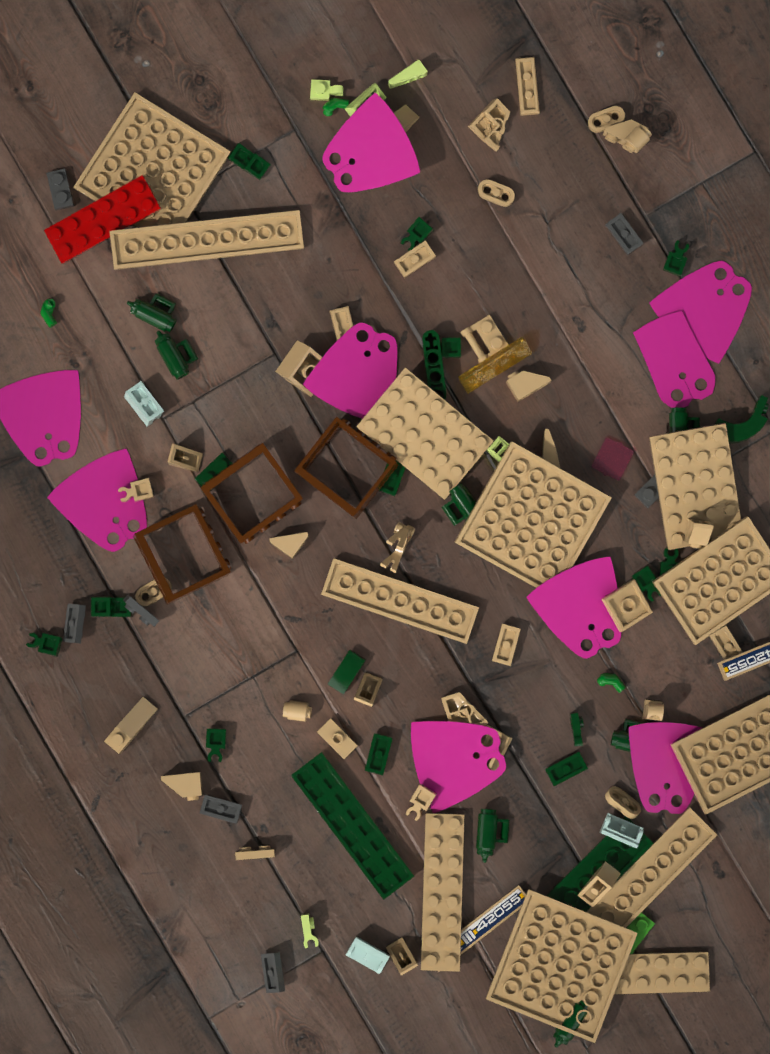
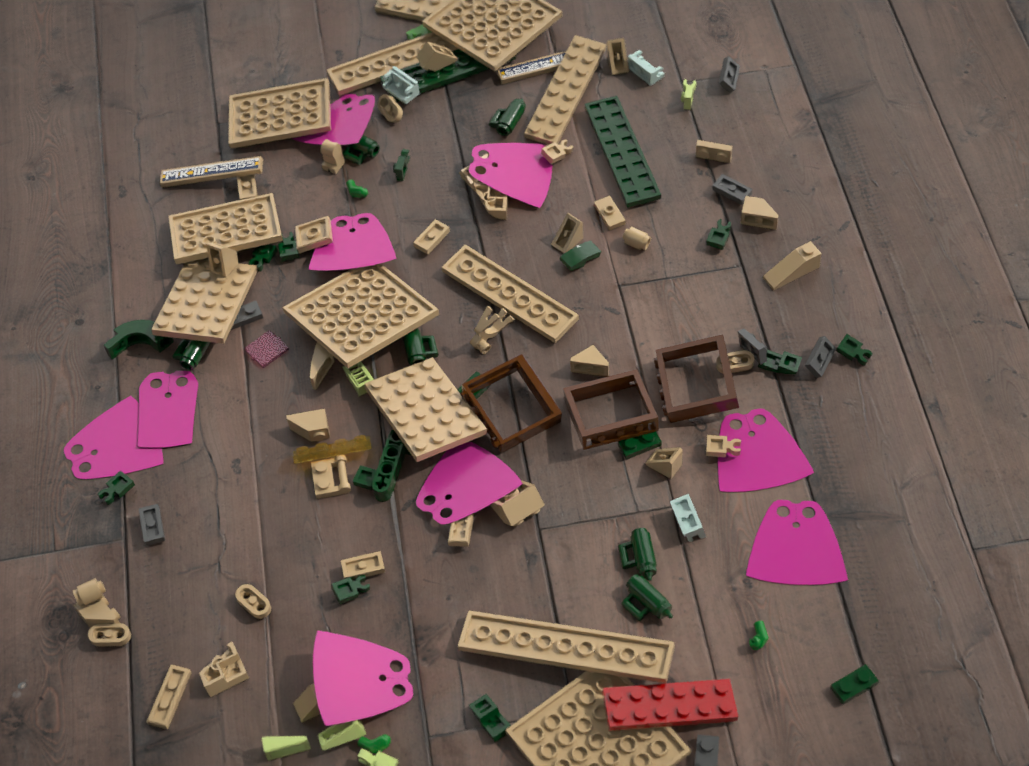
camera: 155 degrees left, 30 degrees down
dark green plate [364,733,393,775] -> none
dark green plate [545,752,588,786] -> none

